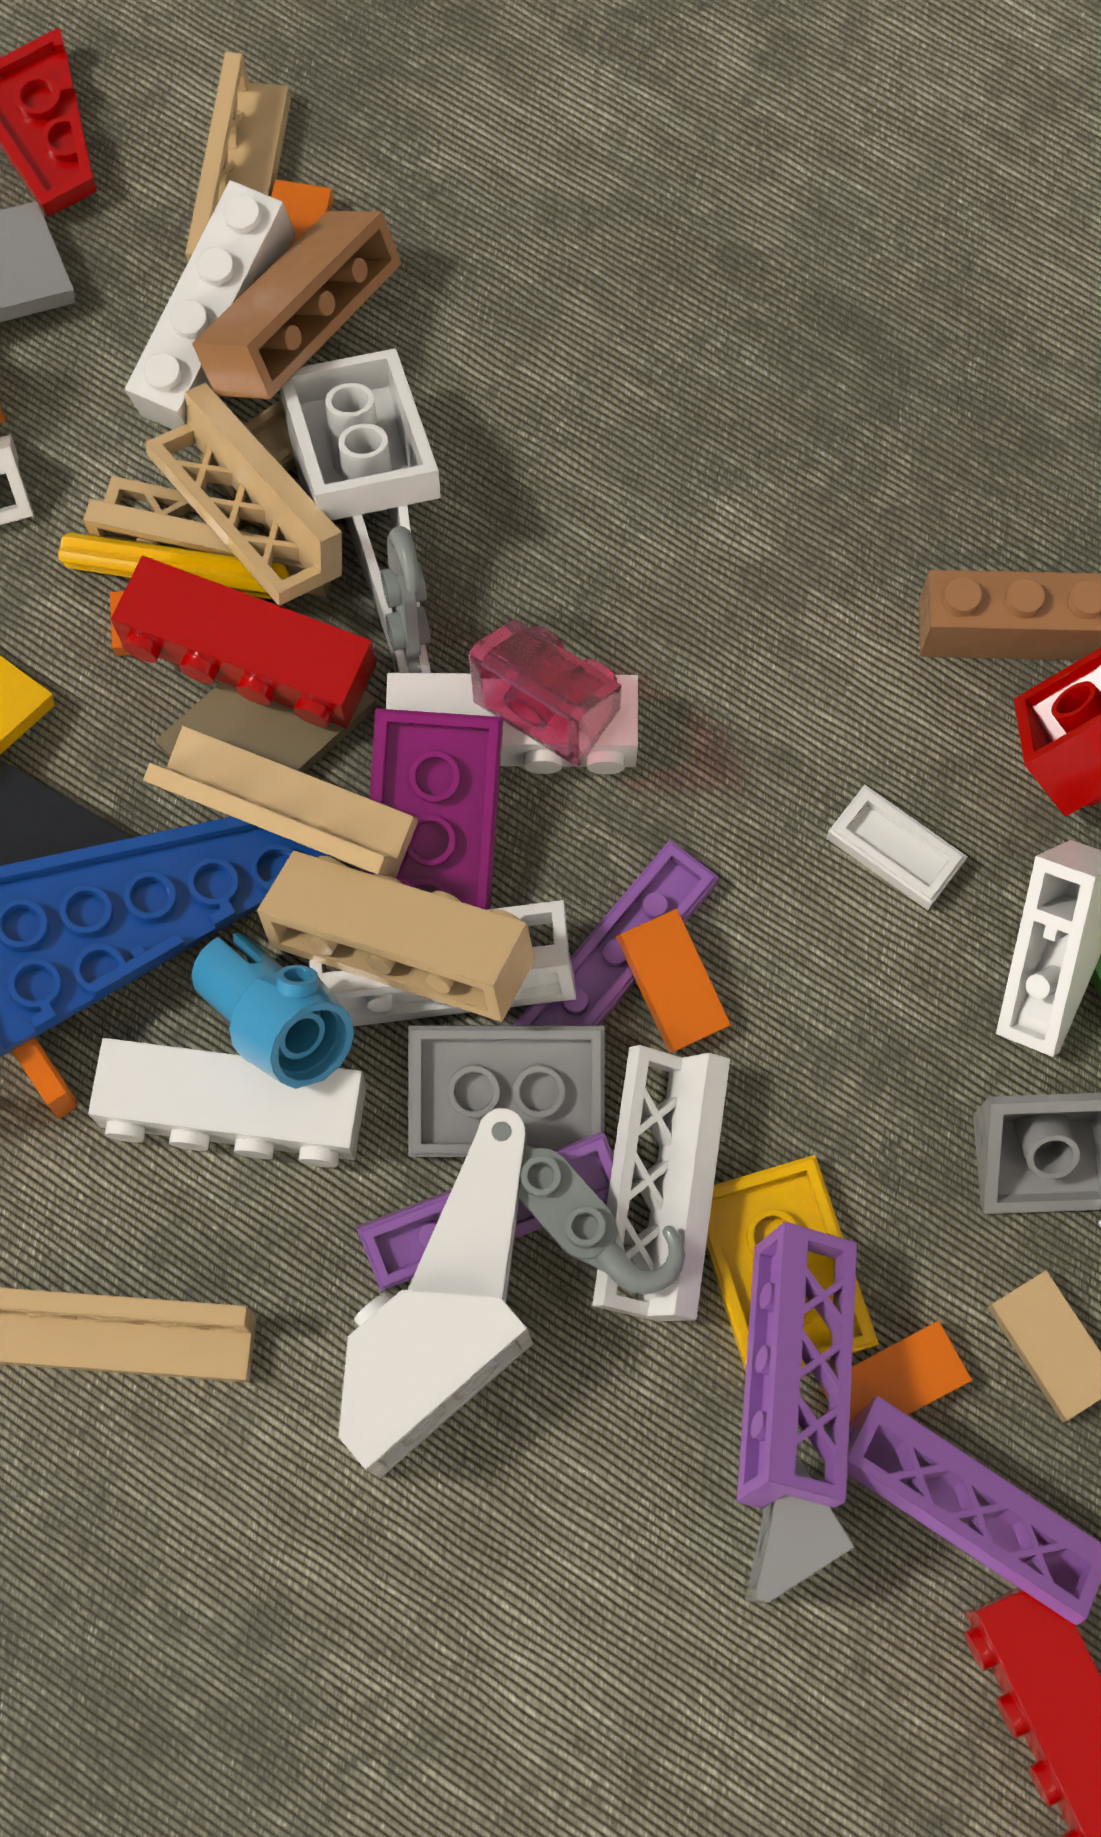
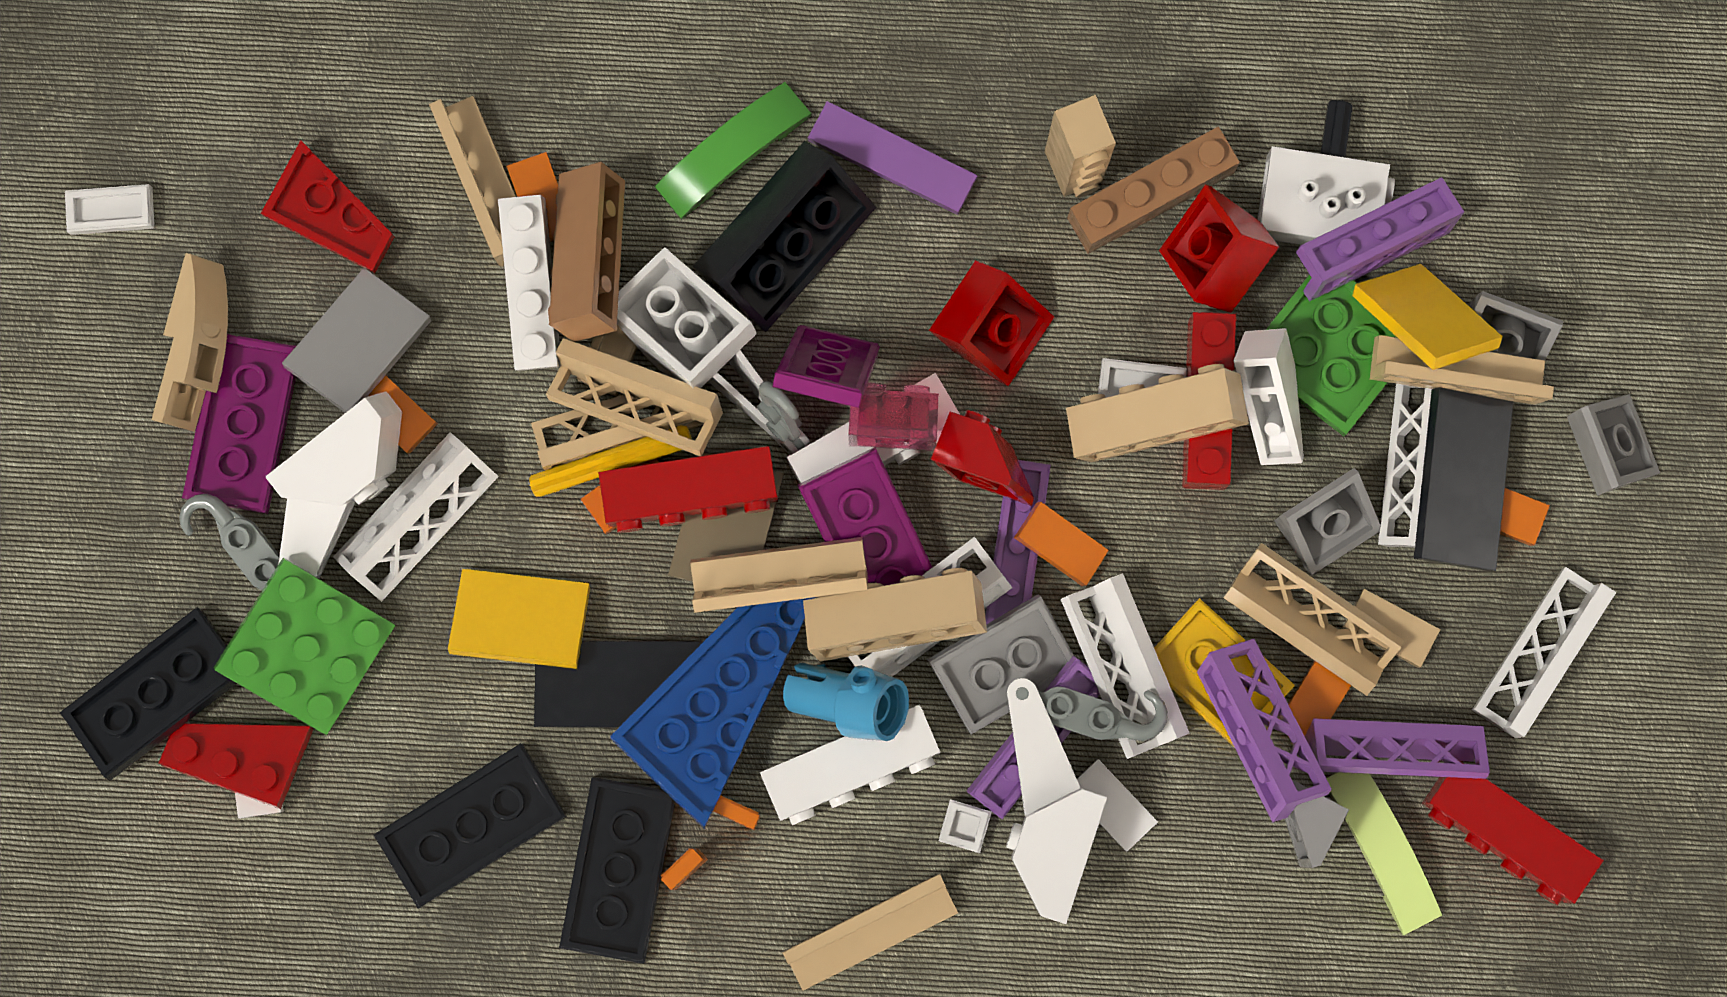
camera: 30 degrees left, 10 degrees up
none -> bright green slope [655,82,812,220]
none -> black slope [693,141,877,332]
none -> magenta tile [772,325,880,408]
none -> medium lavender tile [808,101,977,215]
none -> red slope [929,260,1054,386]
none -> red slope [931,410,1035,506]
none -> white tile [938,799,992,853]
none -> tan brick [1045,95,1116,198]
none -> tan brick [1066,364,1249,462]
none -> white tile [1077,759,1158,852]
none -> red brick [1182,312,1236,490]
none -> tan fence [1224,543,1405,696]
none -> yellowish green slope [1326,772,1442,935]

